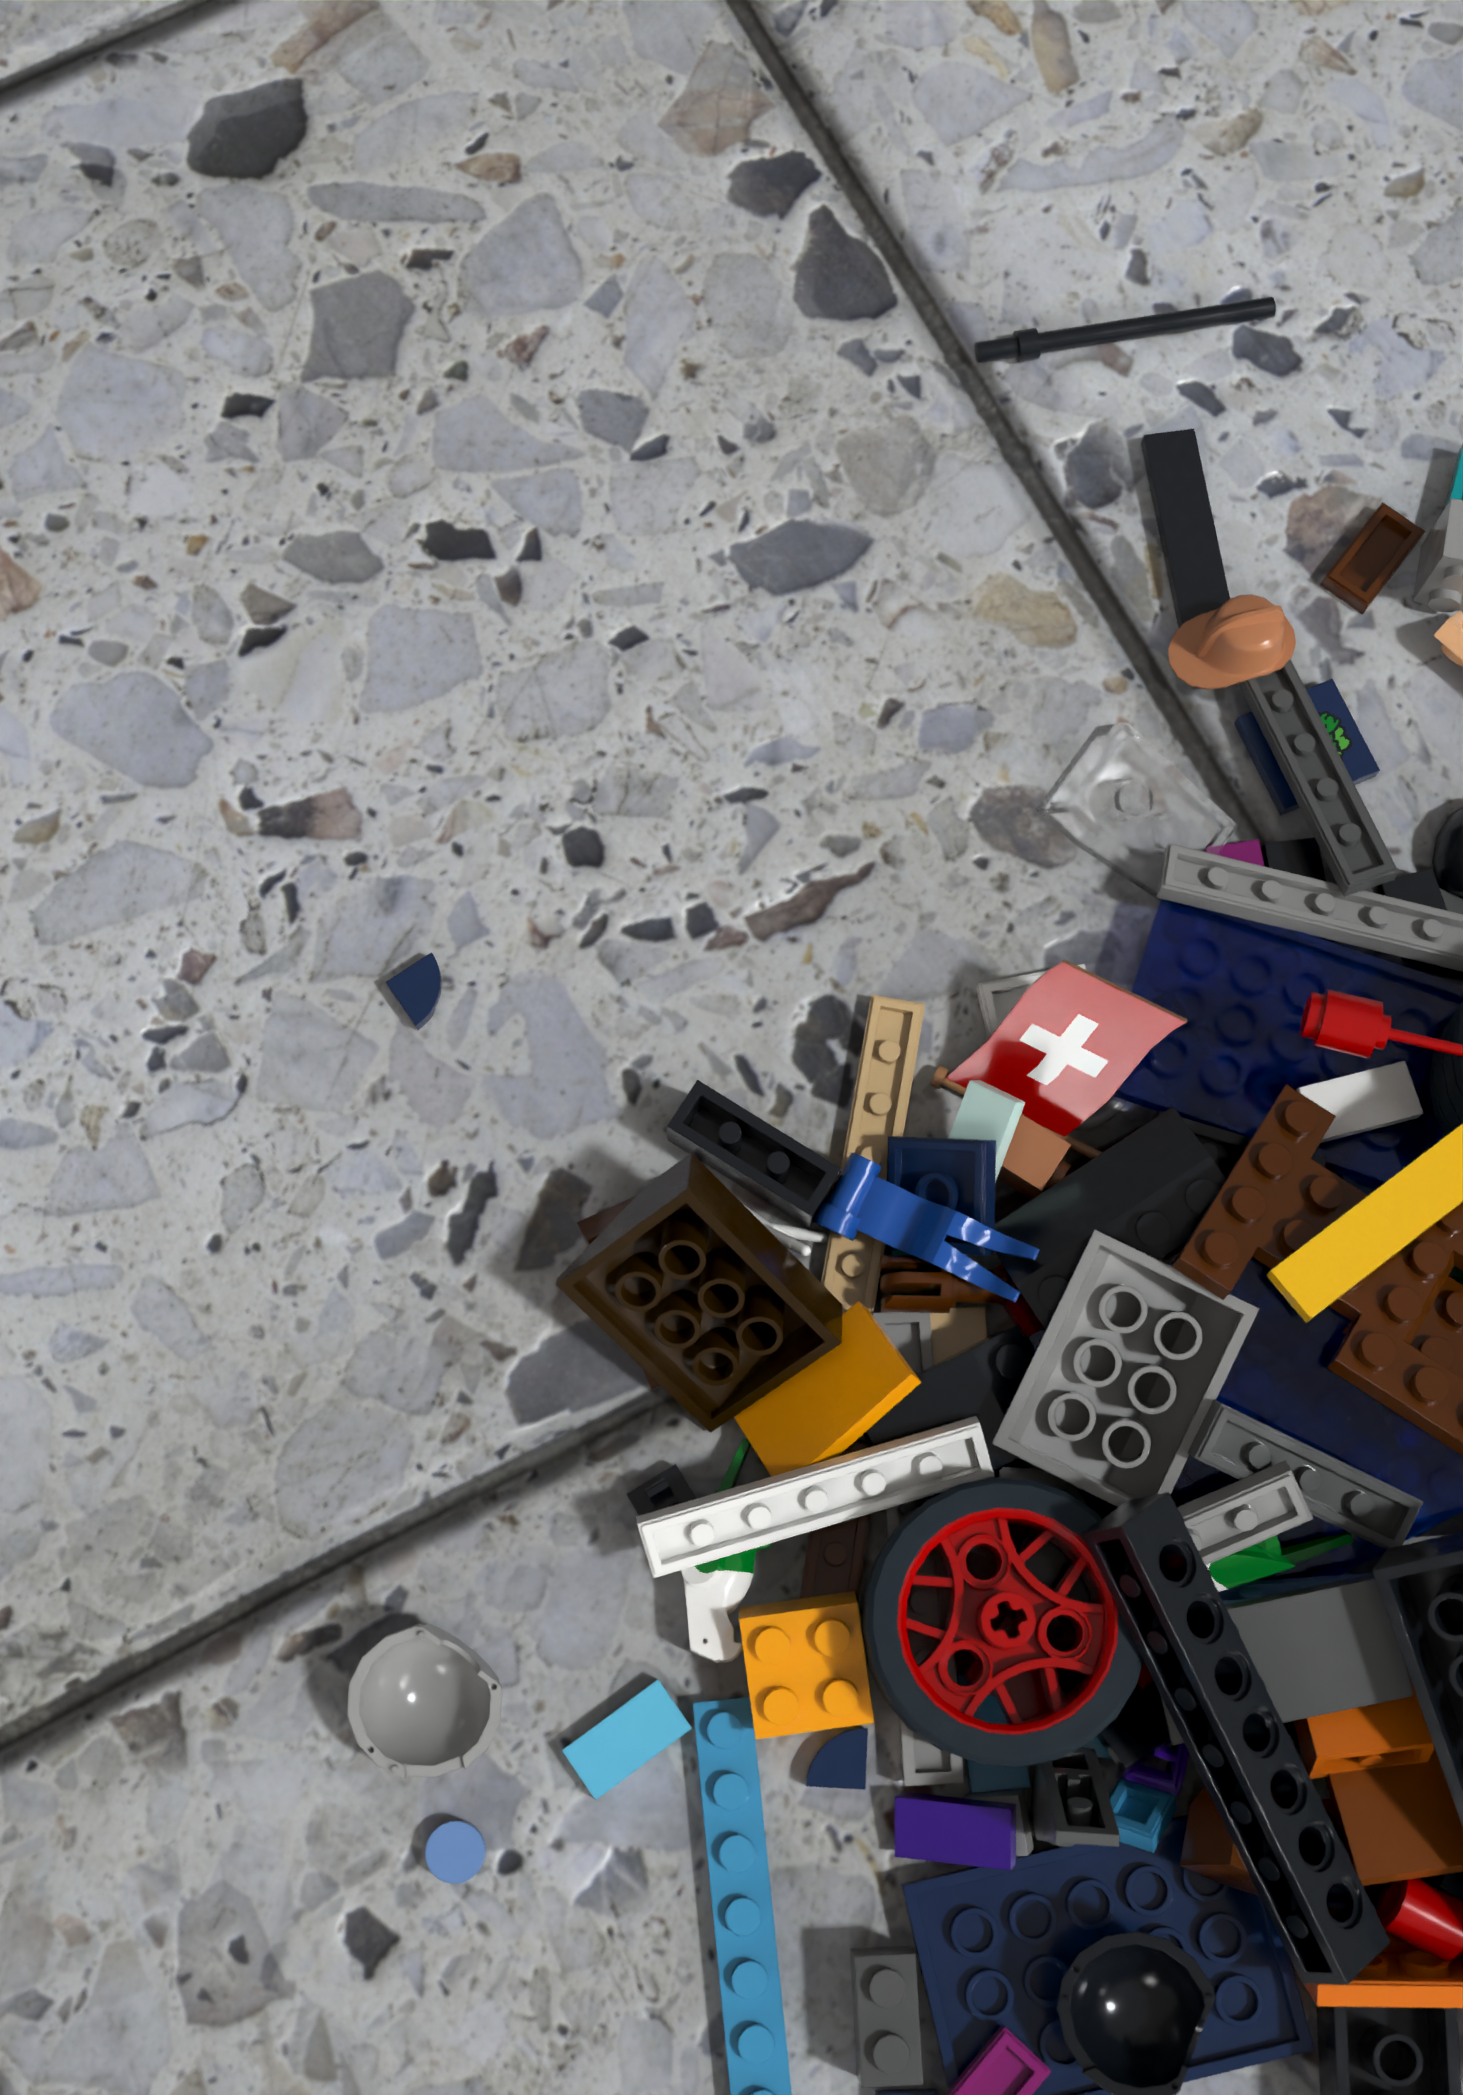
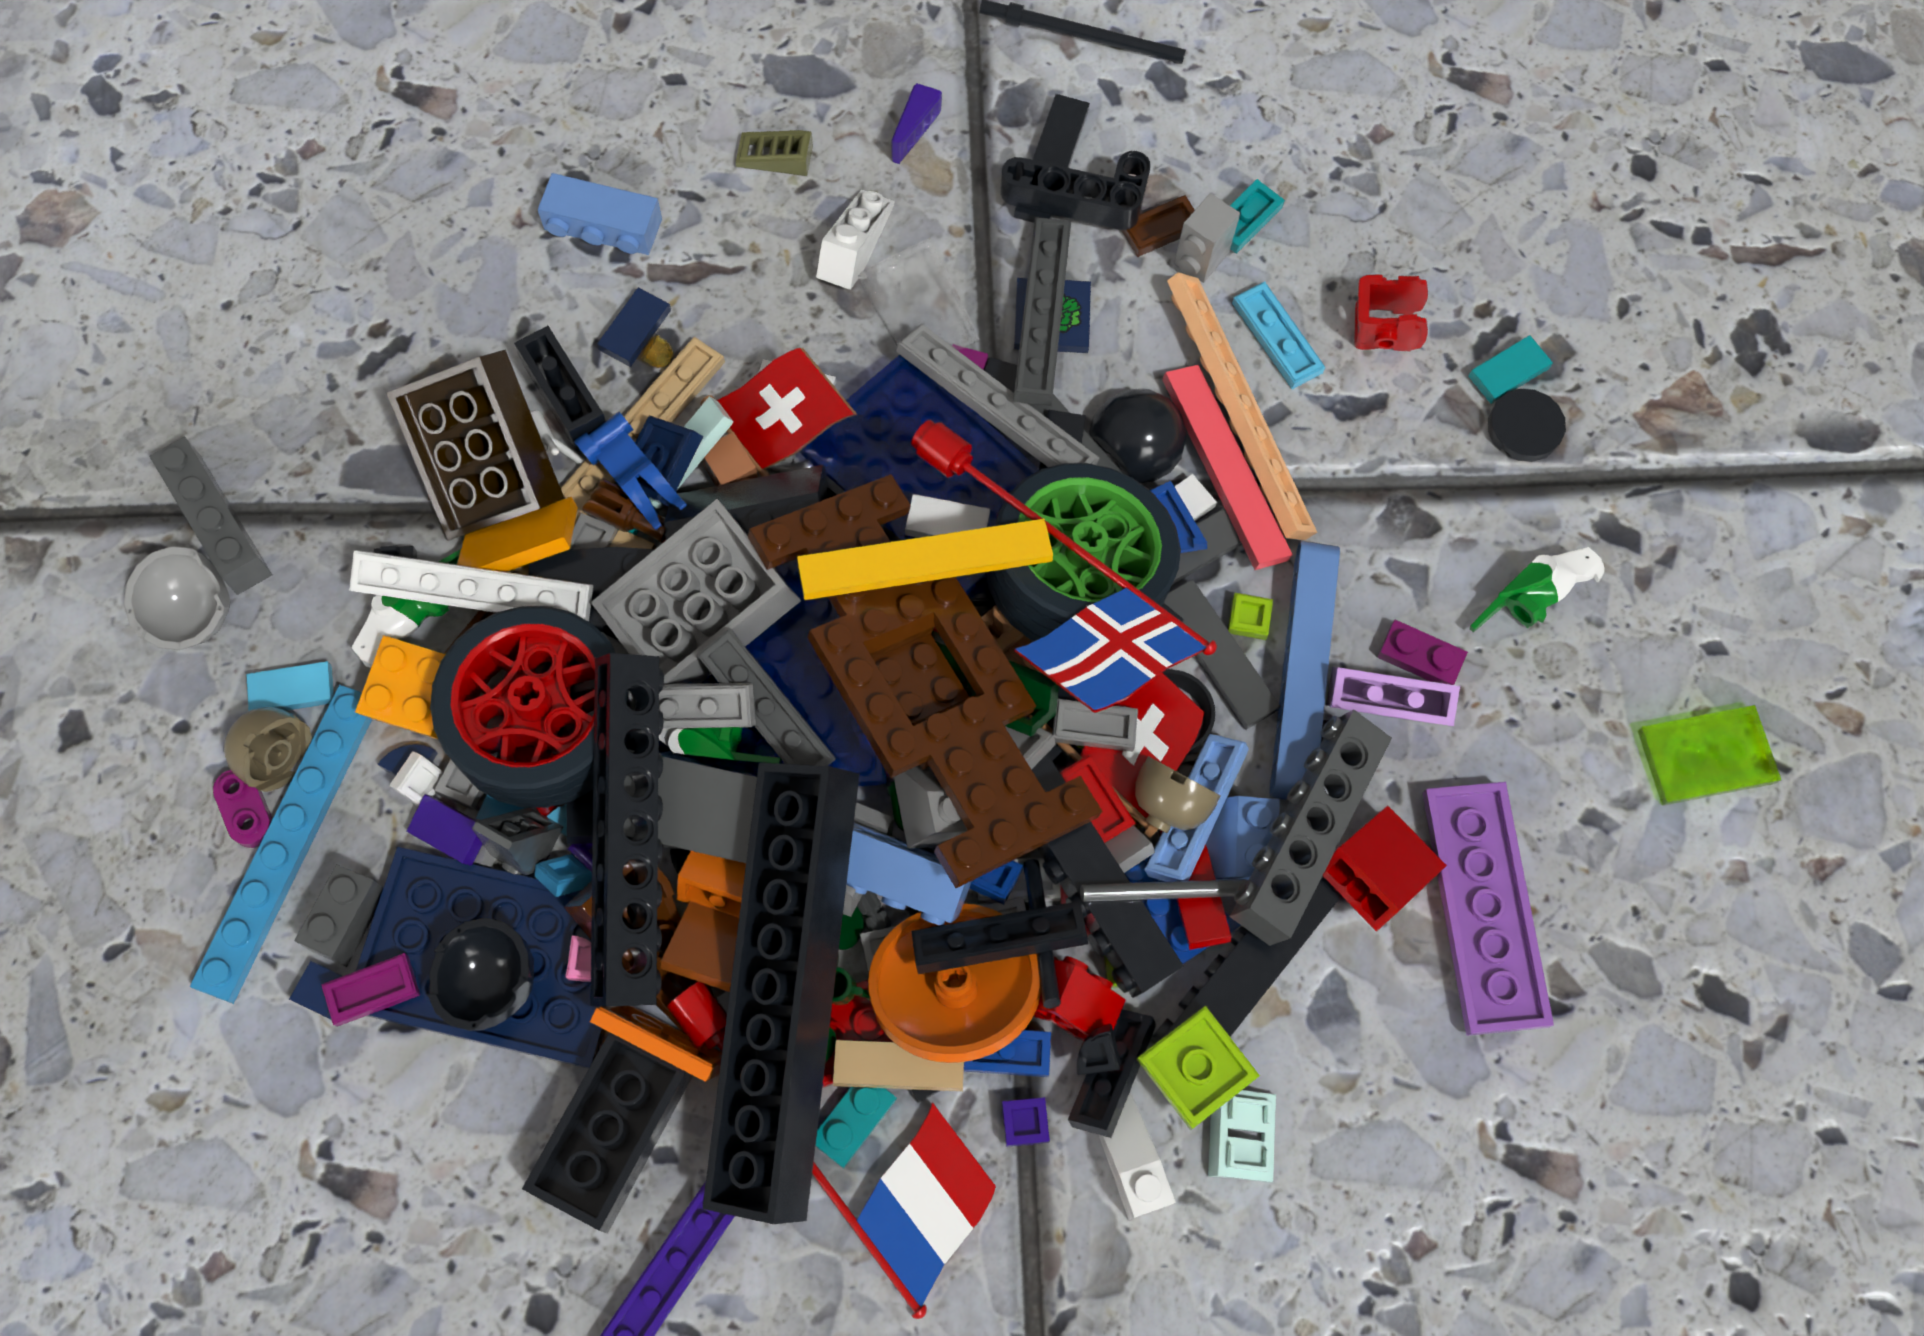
camera: 25 degrees right, 5 degrees down
dark blue tile [386,952,442,1030] -> none
medium blue tile [425,1820,487,1884] -> none
nougat piece [1168,594,1296,690] -> none
none -> dark grey brick [149,436,273,595]
none -> magenta plate [213,770,273,848]
none -> dark tan cylinder [224,707,312,792]
none -> white tile [389,751,443,806]
none -> medium blue brick [538,173,662,255]
none -> bright pink tile [566,935,591,982]
none -> dark blue tile [597,287,671,367]
none -> clear yellow hinge [641,334,674,368]
none -> olive slope [736,130,813,176]
none -> white slope [816,190,895,290]
none -> dark purple slope [891,83,942,164]
none -> black beam [1000,151,1150,230]

